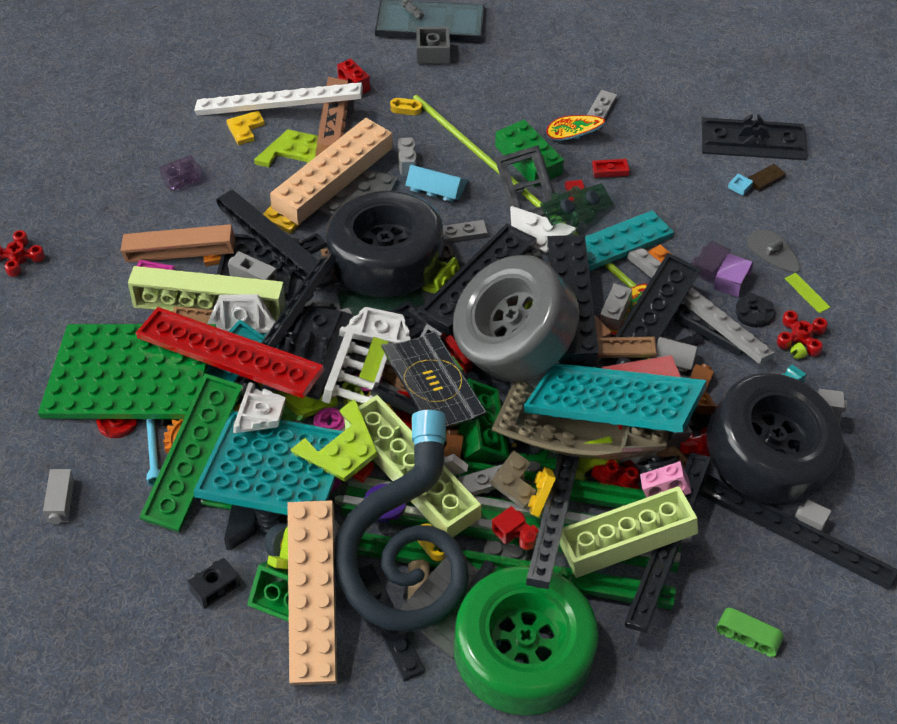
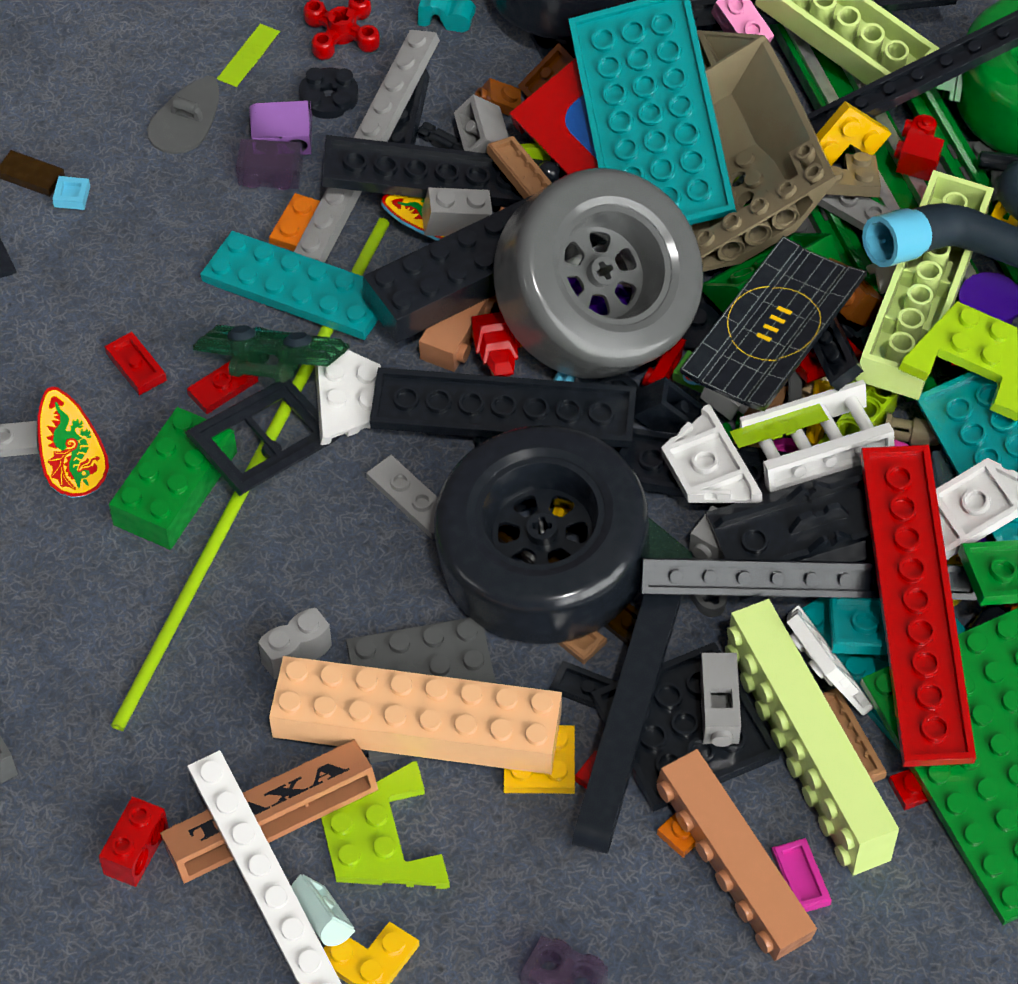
camera: 120 degrees left, 5 degrees up
yellow beam [390,98,422,116] -> none
medium azure slope [405,165,469,202] -> none
lime hinge [790,342,807,359] -> none
none -> light aqua brick [291,874,355,946]

